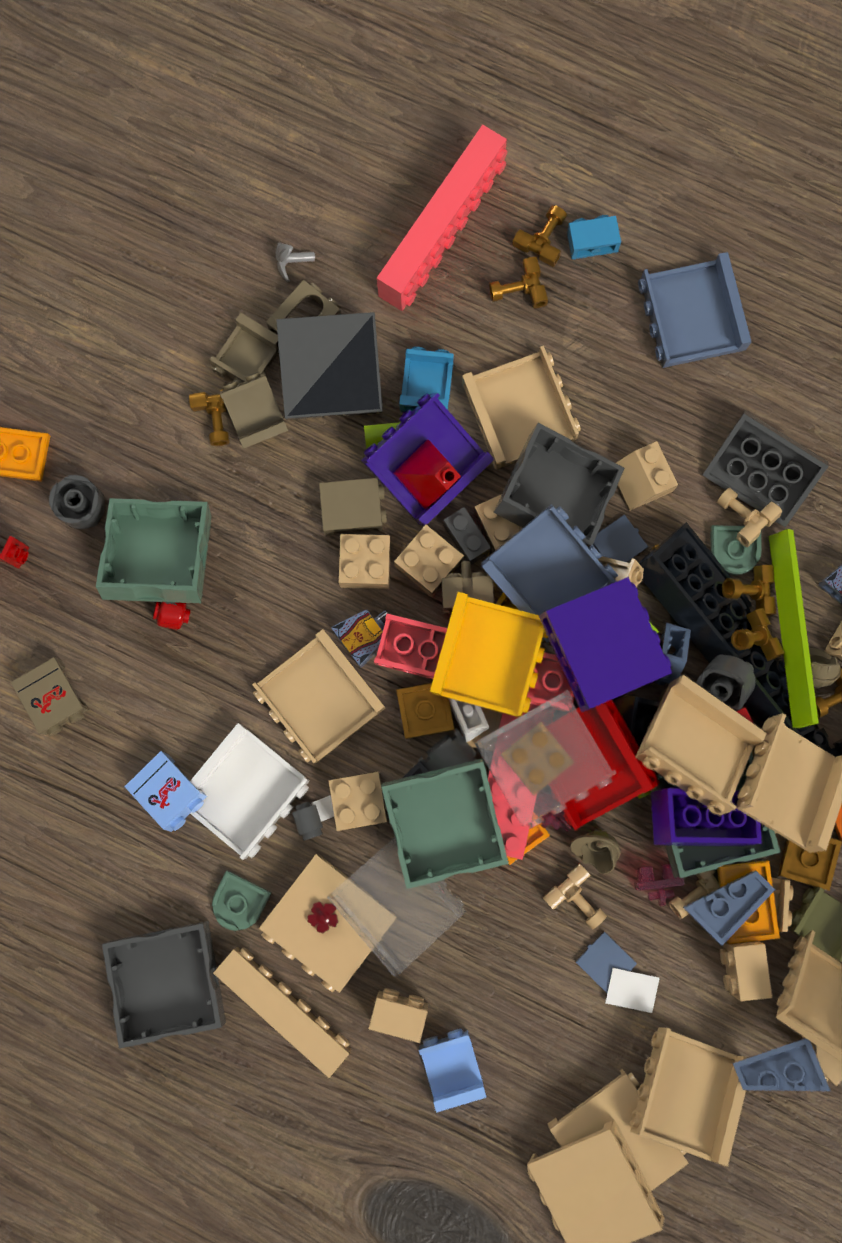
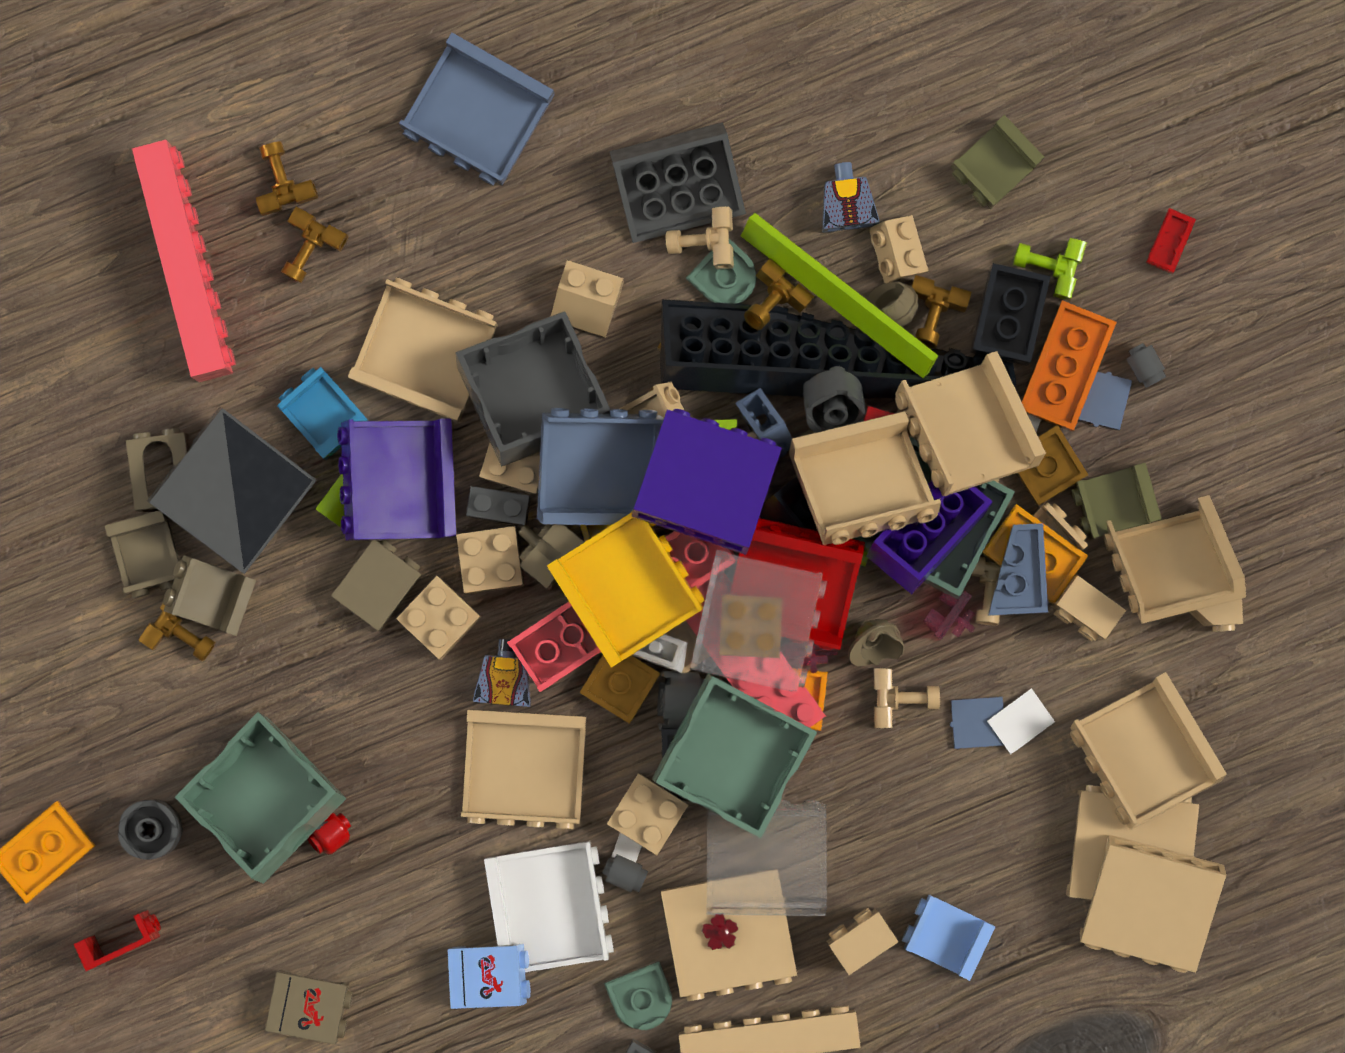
camera: 50 degrees left, 5 degrees up
light grey plant [276,242,315,282] -> none
red slope [393,440,461,509] -> none
dark azure brick [567,215,621,259] -> none
sand blue piece [593,515,648,562] -> none
pearl gold bar [731,608,785,661] -> none
sand blue wing [733,1038,831,1091] -> none

